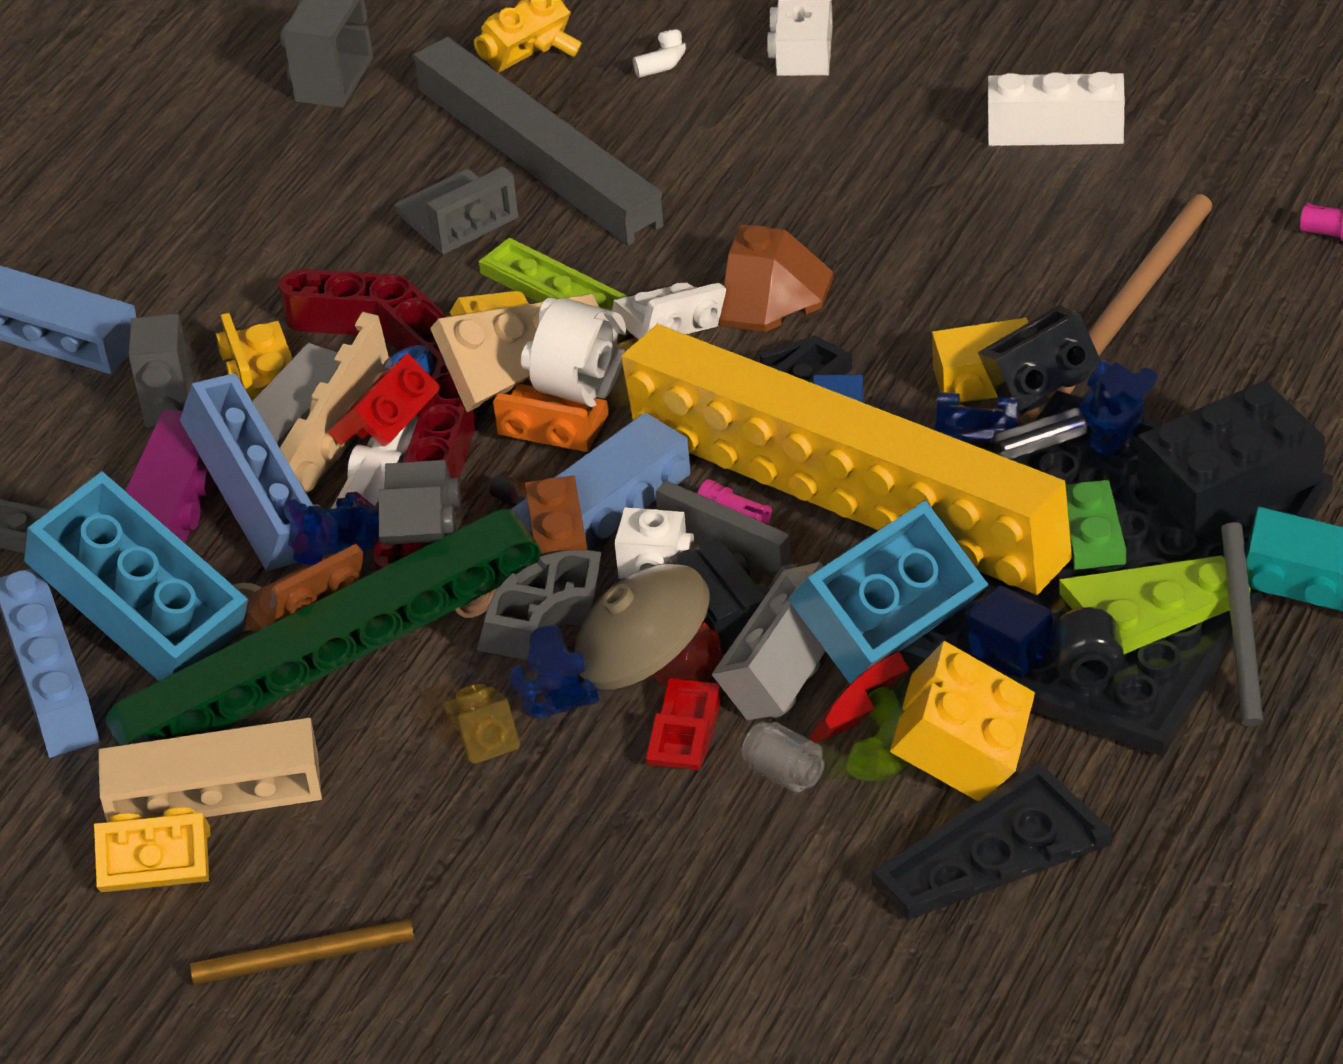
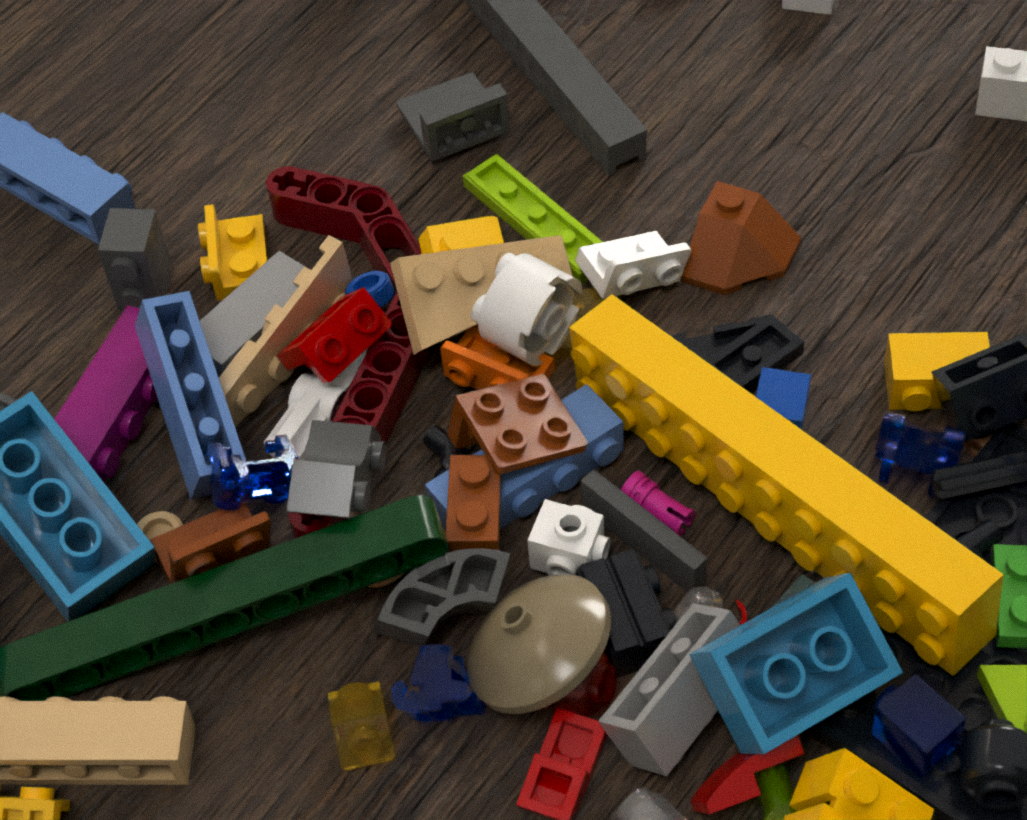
camera: 10 degrees right, 10 degrees up
none -> dark orange bracket [447,374,587,474]

